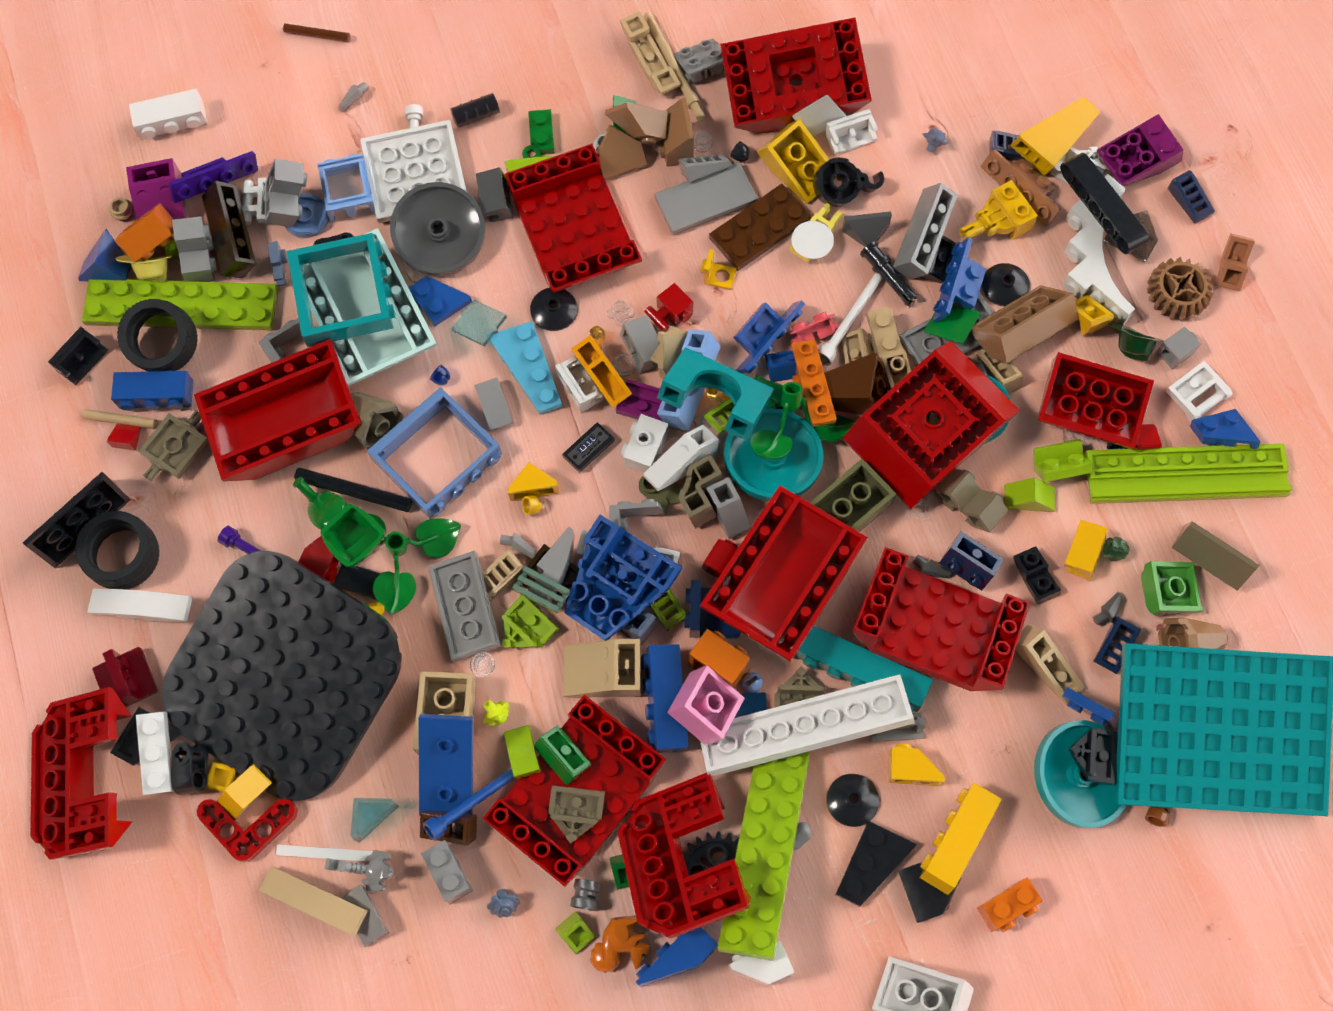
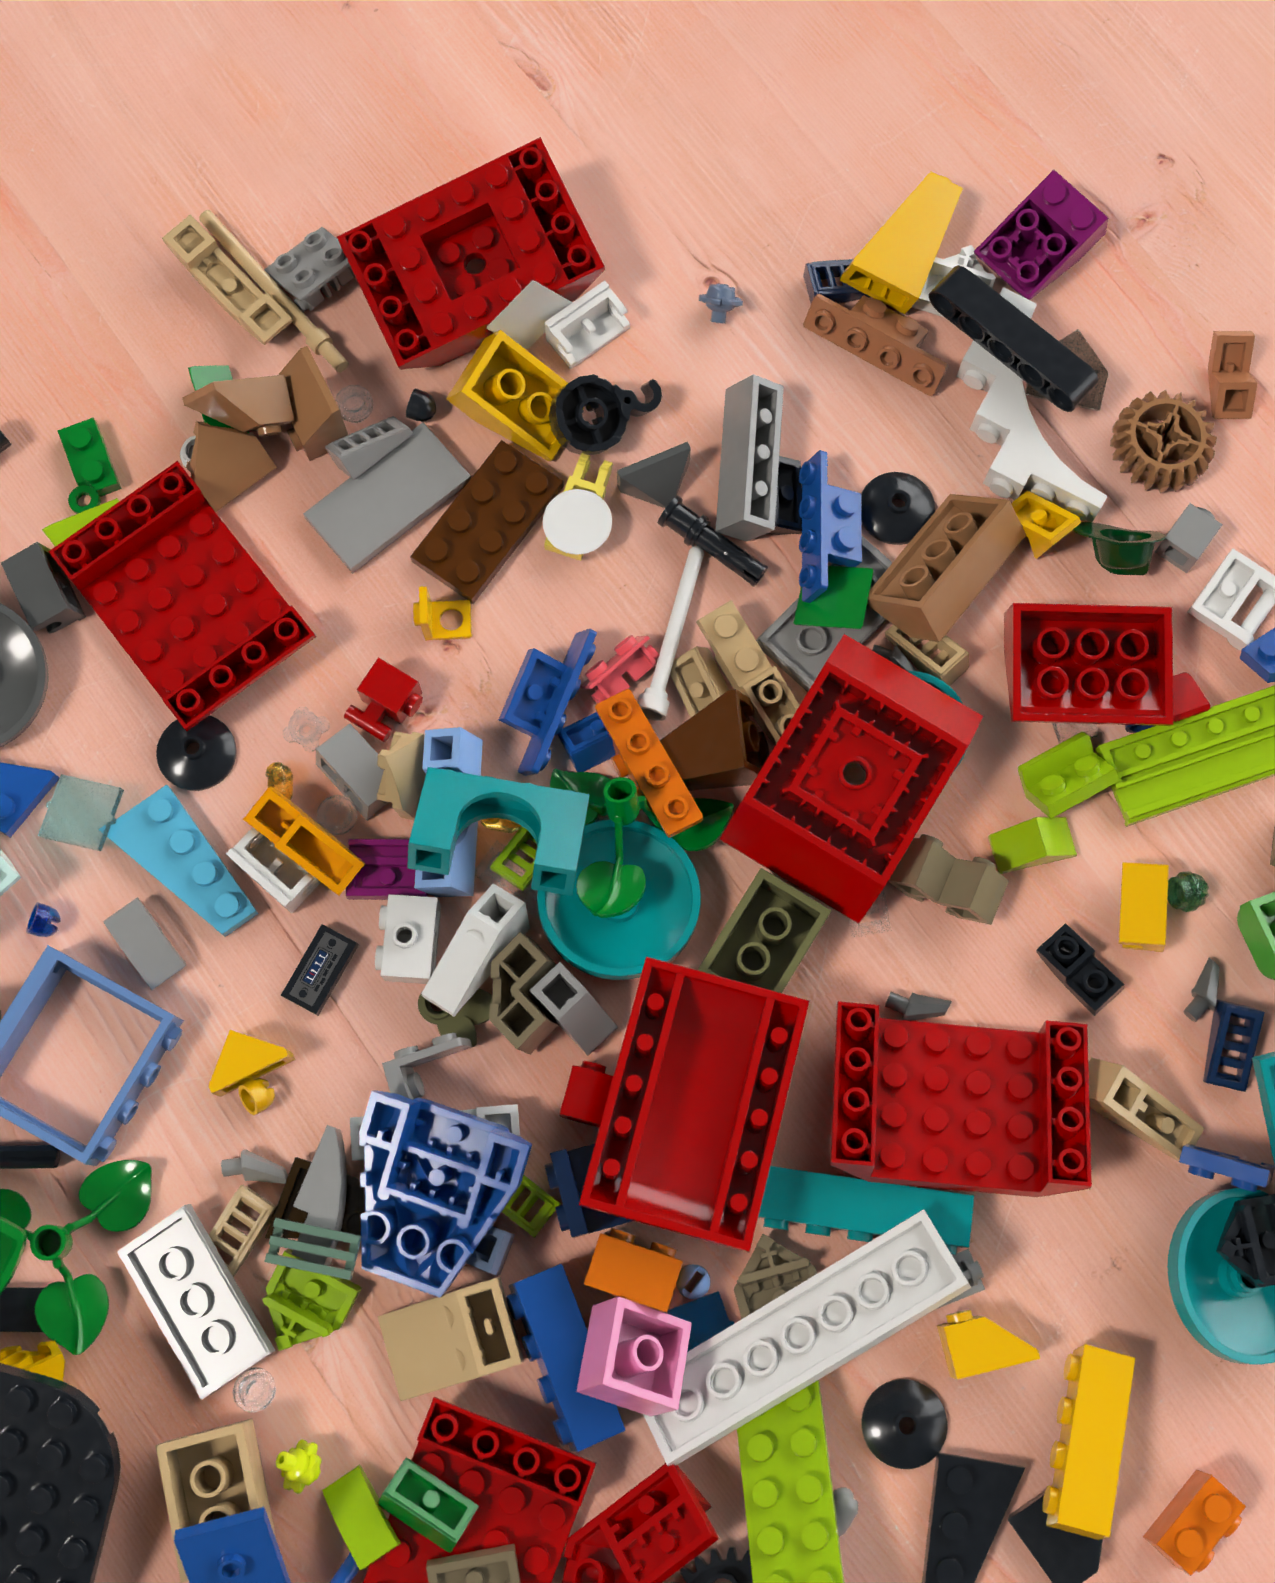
camera: 20 degrees left, 5 degrees up
dark blue brick [939,531,1004,591] -> none
yellow brick [959,180,1038,240] -> none
dark blue slope [1167,170,1215,224] -> none

